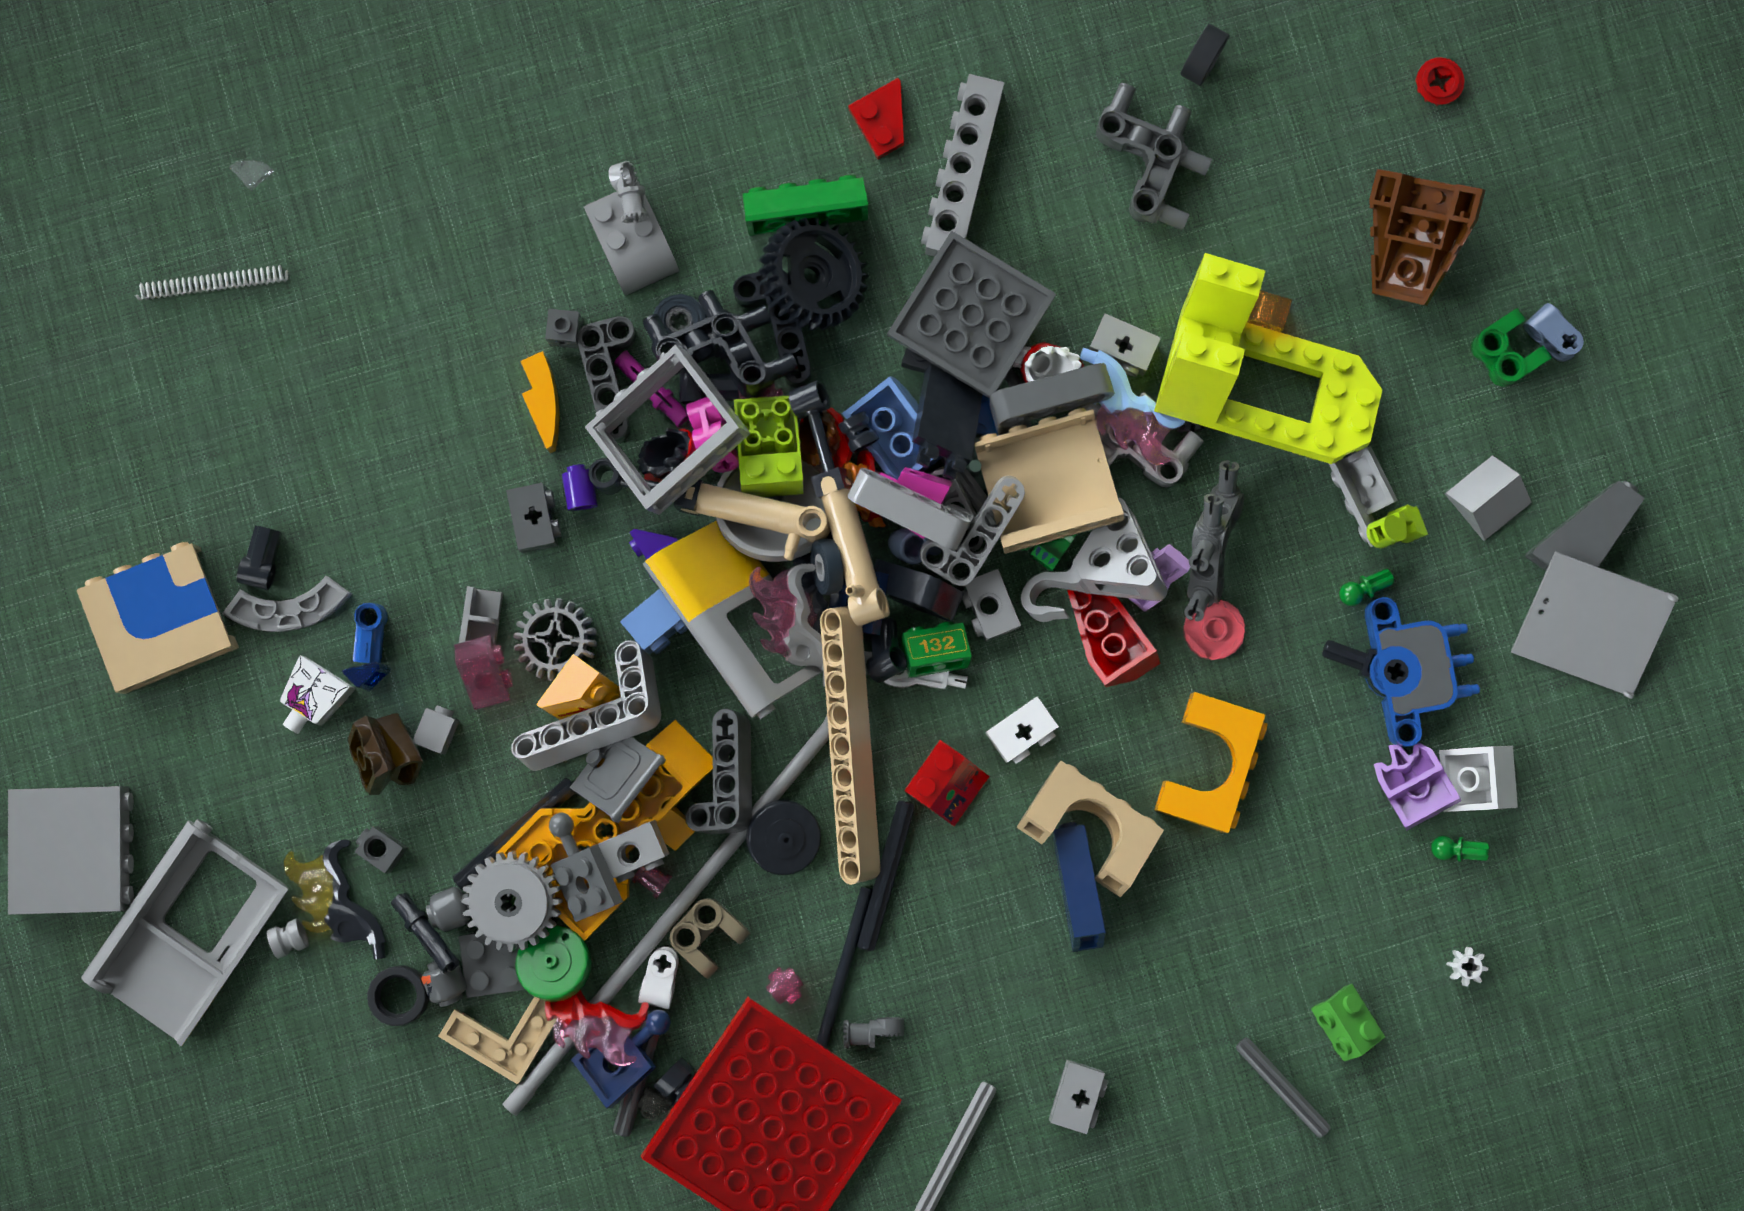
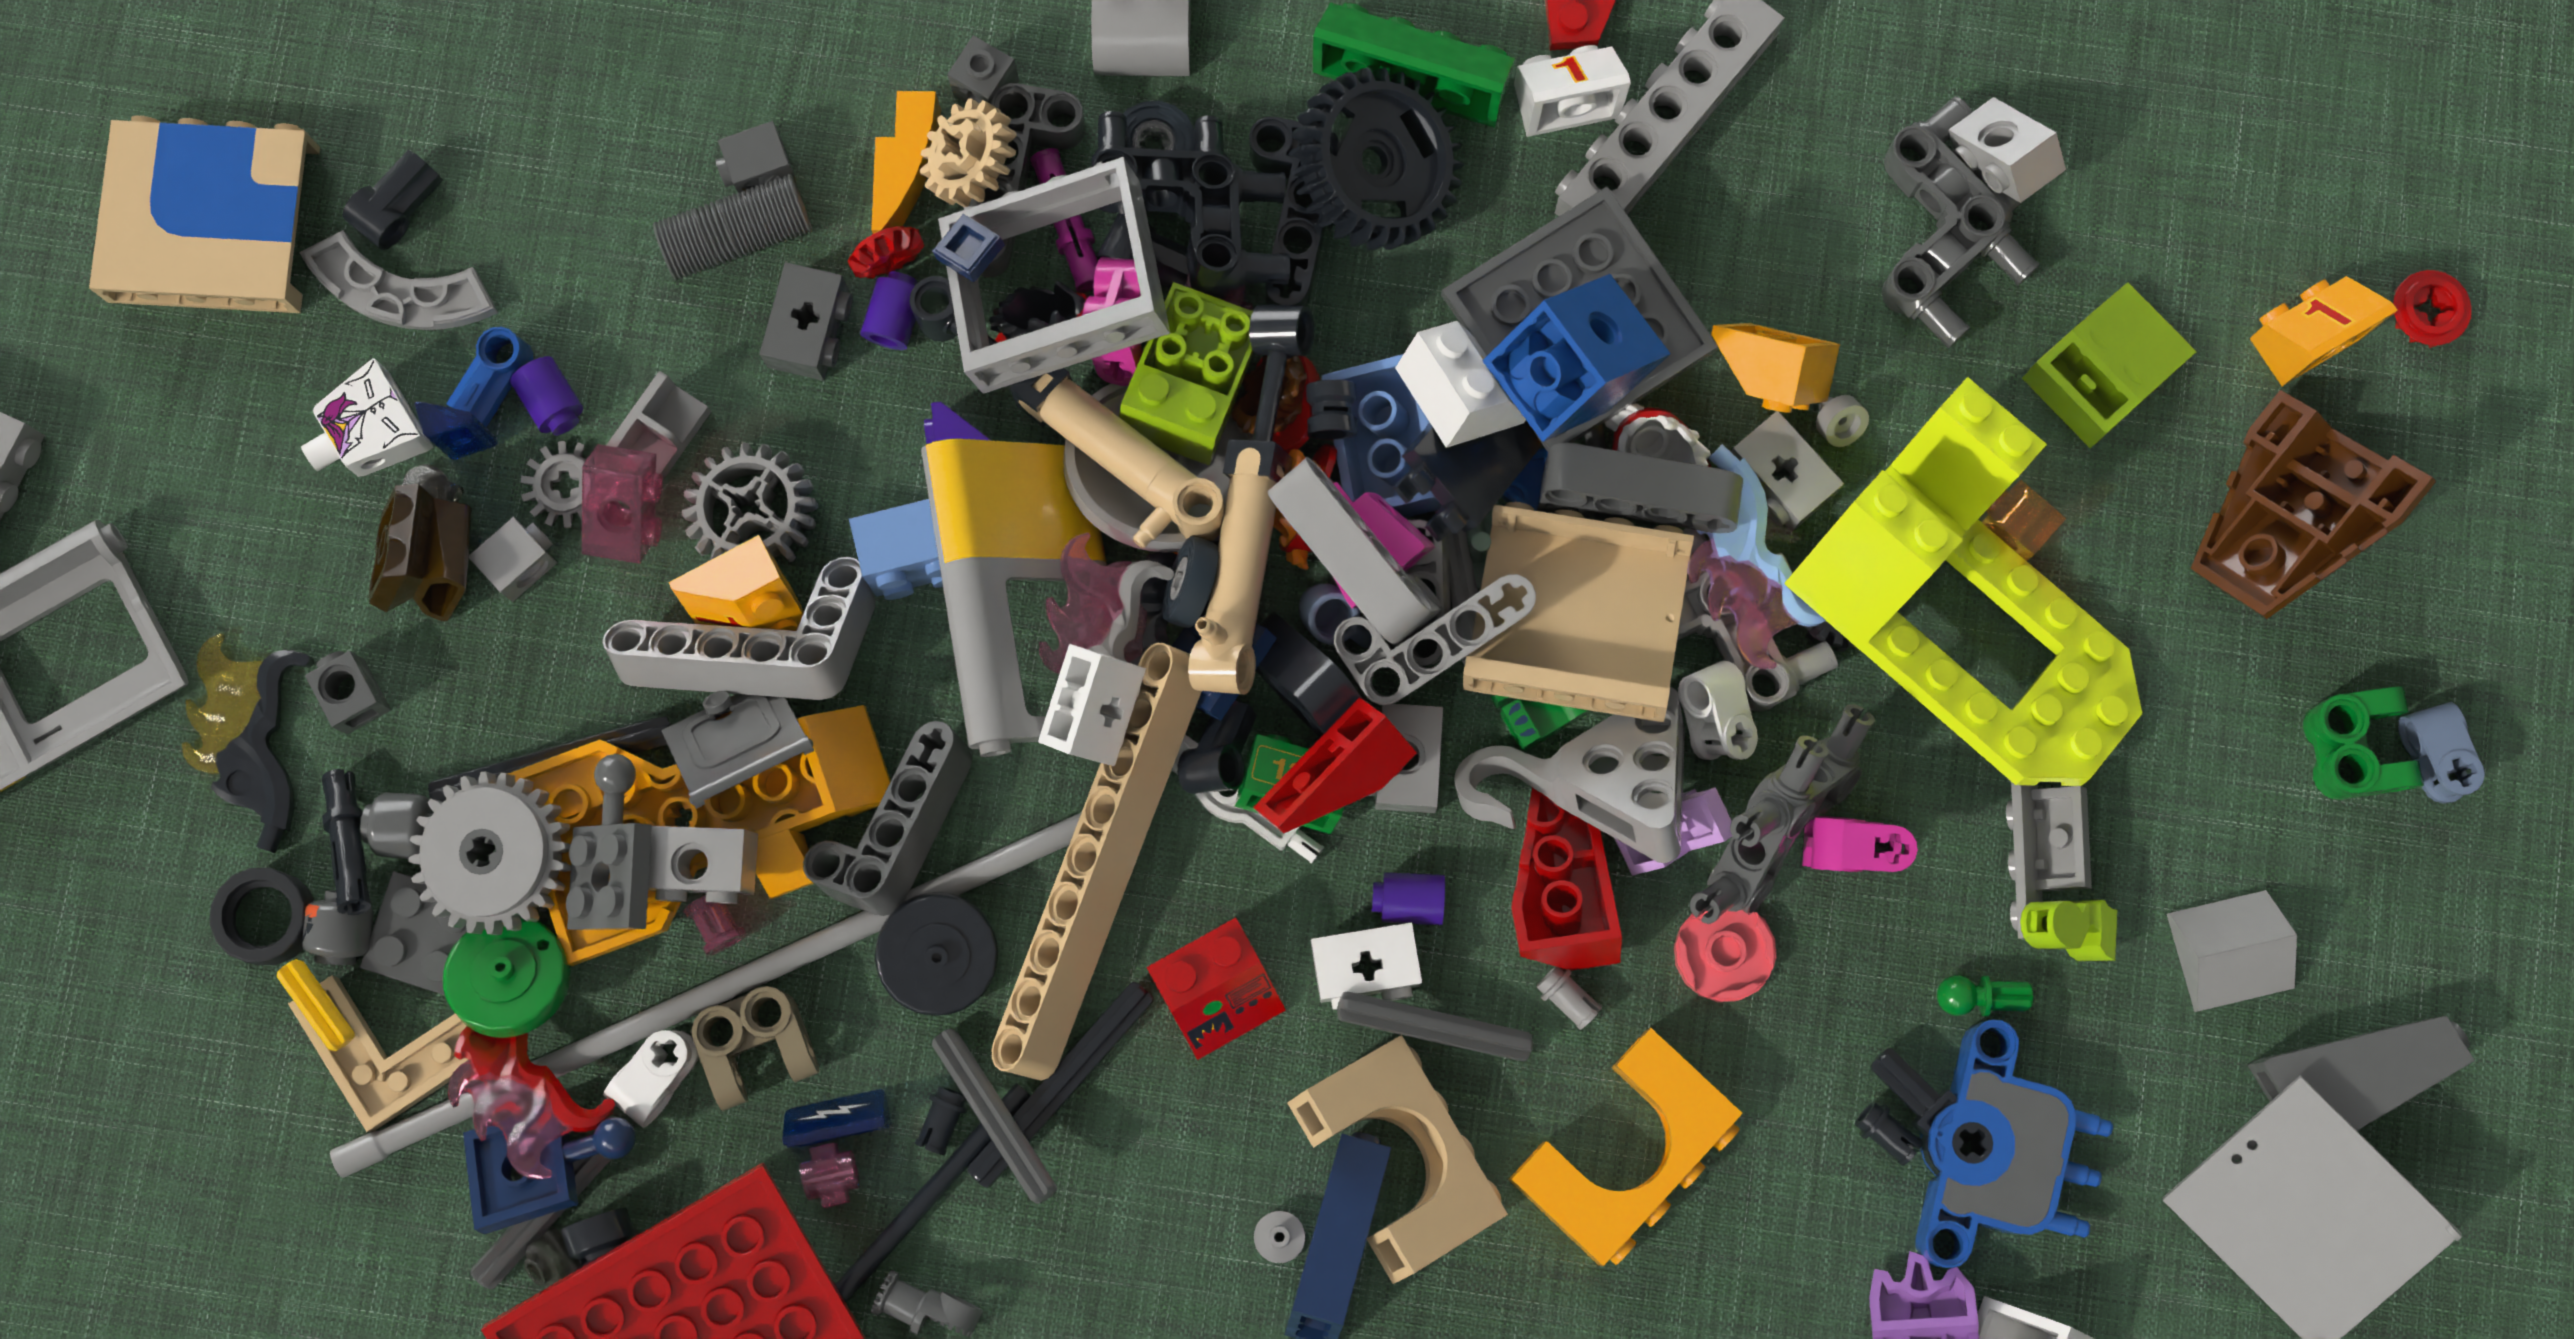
camera: 25 degrees right, 5 degrees down
light grey wheel [267,919,309,959] -> none
black tyre [1180,24,1229,86] -> none
none -> yellow axle [277,959,355,1051]
none -> clear smoke plate [402,464,464,503]
none -> dark purple brick [510,356,583,435]
none -> light grey gear [520,441,610,528]
none -> dark grey piece [653,174,813,281]
none -> dark grey brick [715,121,796,193]
none -> clear blue slope [782,1089,892,1149]
none -> red gear [848,226,924,279]
none -> black pin [914,1086,968,1155]
none -> tan gear [920,98,1016,207]
none -> dark blue tile [932,214,1005,282]
none -> dark grey axle [932,1028,1057,1204]
none -> white brick [1038,644,1146,766]
none -> red slope [1253,697,1417,834]
none -> light grey tile [1254,1211,1305,1263]
none -> dark grey axle [1337,991,1533,1062]
none -> dark purple brick [1372,872,1445,925]
none -> white slope [1395,321,1526,448]
none -> blue brick [1482,274,1671,442]
none -> white slope [1514,45,1631,137]
none -> light grey pin [1536,966,1603,1030]
none -> white piece [1678,660,1758,760]
none -> light orange slope [1711,323,1840,413]
none -> dark pink piece [1802,816,1918,872]
none -> light grey tile [1816,395,1869,447]
none -> black pin [1855,1101,1923,1166]
none -> light grey brick [1948,97,2066,203]
none -> lime slope [2022,282,2196,449]
none -> light orange slope [2250,276,2398,387]

